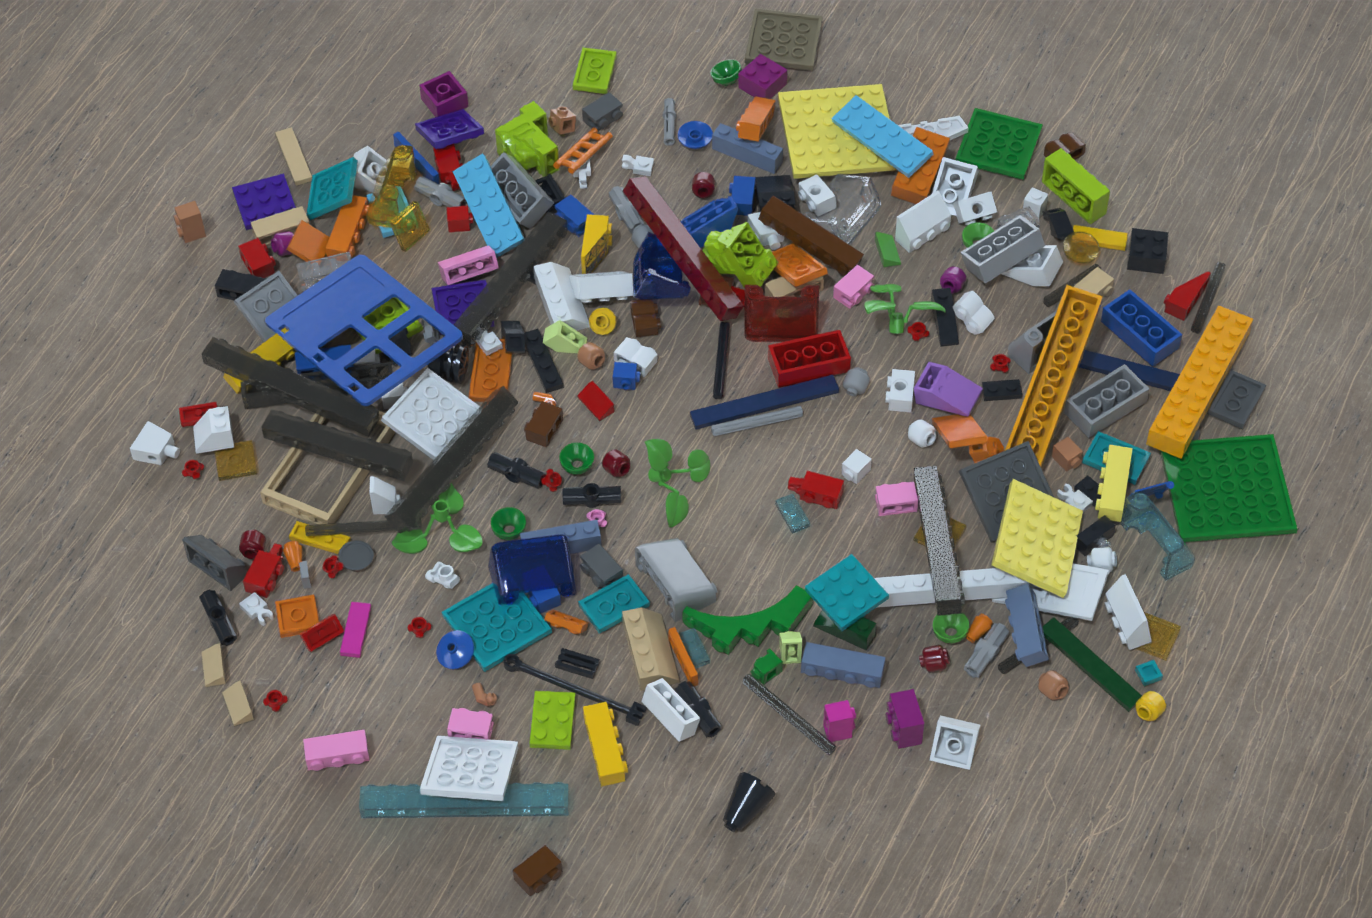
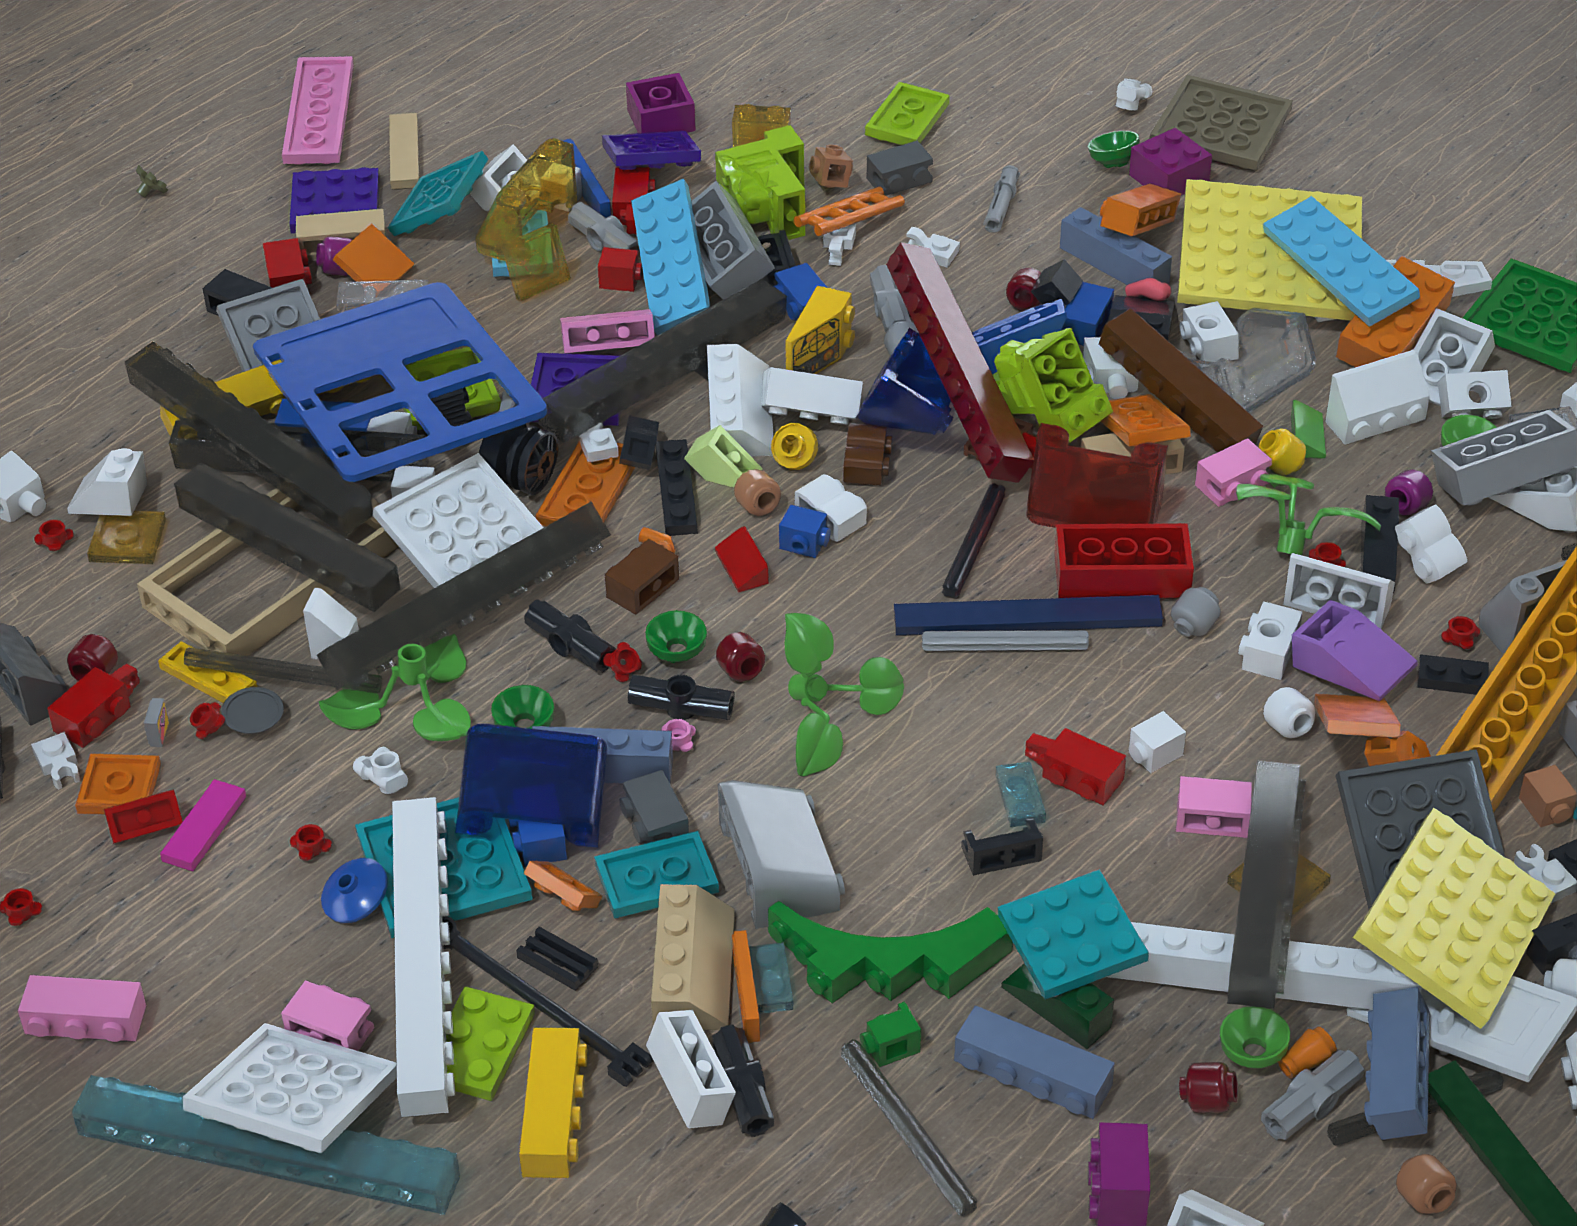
camera: 15 degrees right, 10 degrees down
nougat brick [173,201,206,243] -> none
red plate [179,402,218,427] -> none
orange cone [283,541,302,572] -> none
orange brick [325,195,371,263] -> none
nougat arm [472,683,497,707] -> none
blue dish [678,121,713,149] -> none
yellowish green slope [779,631,802,664] -> none
dark pink brick [823,700,856,743] -> none
none -> olive plant [136,165,168,198]
none -> bright pink plate [282,56,354,165]
none -> white brick [392,797,455,1117]
none -> clear yellow brick [732,104,791,147]
none -> black hinge [961,817,1043,876]
none -> black brick [1030,259,1083,306]
none -> white plate [1116,78,1152,111]
none -> coral arm [1125,278,1171,301]
none -> yellow head [1259,428,1306,476]
none -> white slope [1283,553,1395,629]

